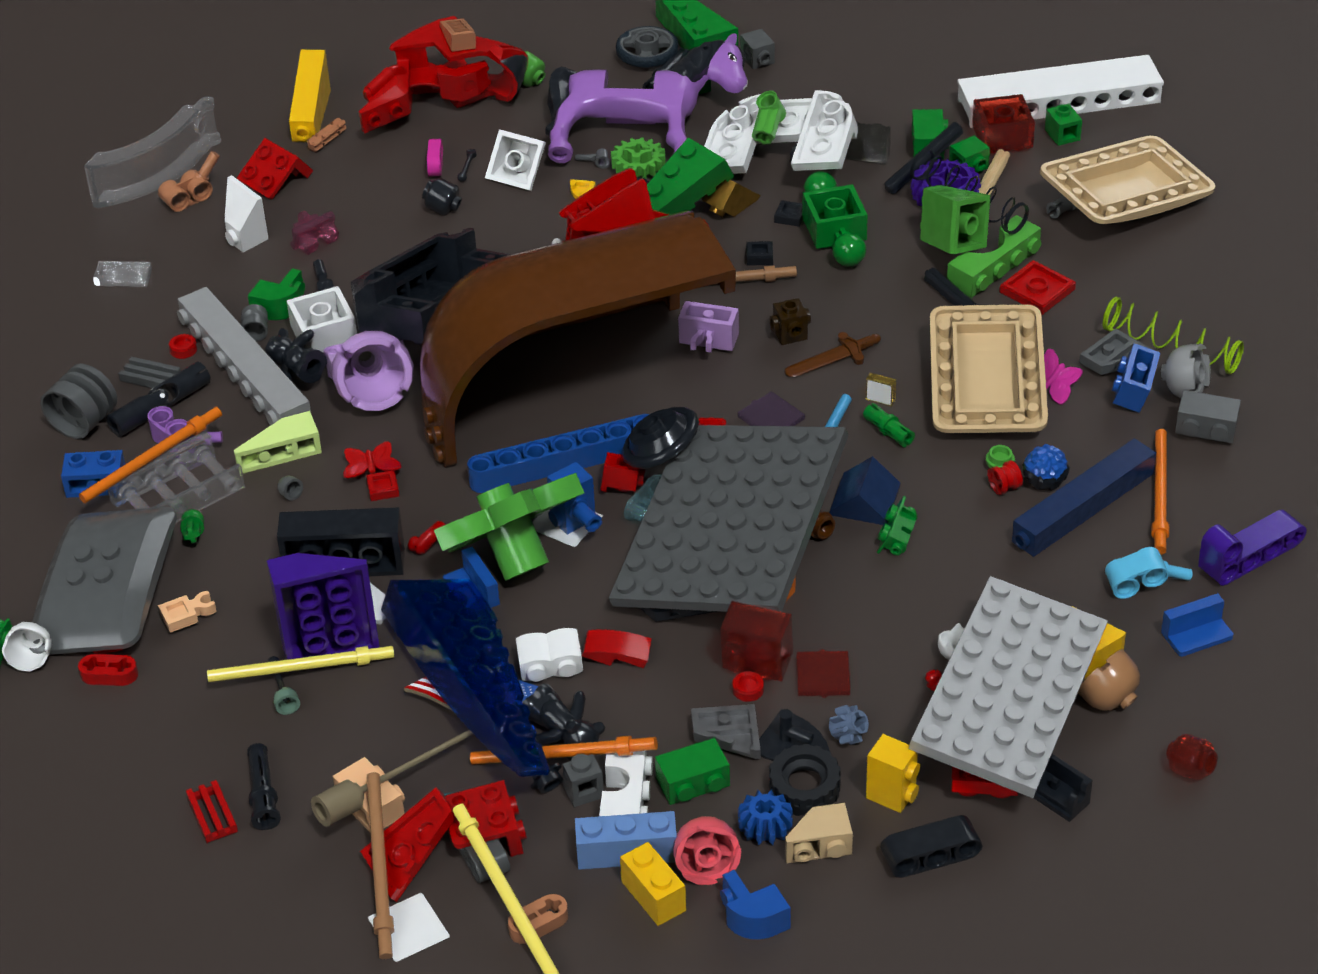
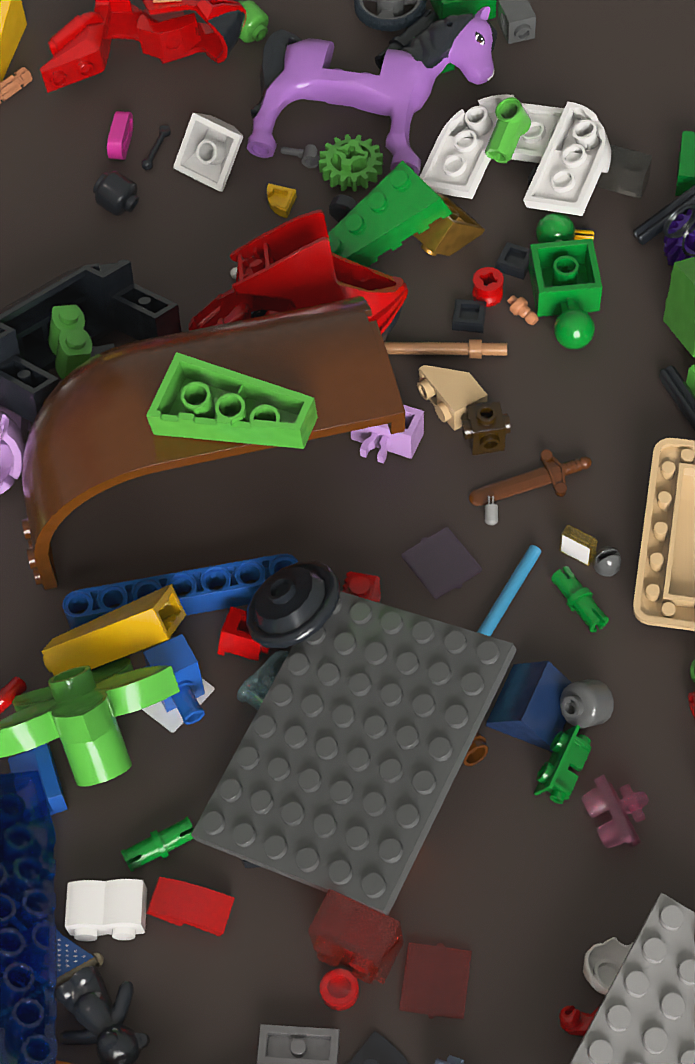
camera: 10 degrees right, 15 degrees up
none -> yellow slope [41,584,186,676]
none -> bright green brick [48,305,92,380]
none -> green pin [121,816,194,872]
none -> bright green wedge [146,352,318,449]
none -> tan slope [417,365,488,431]
none -> red wheel [472,267,504,307]
none -> light grey piece [484,496,498,525]
none -> nougat piece [507,295,539,326]
none -> dark grey head [560,679,614,729]
none -> clear pink hips [581,775,649,848]
none -> dark grey hinge [593,546,621,576]

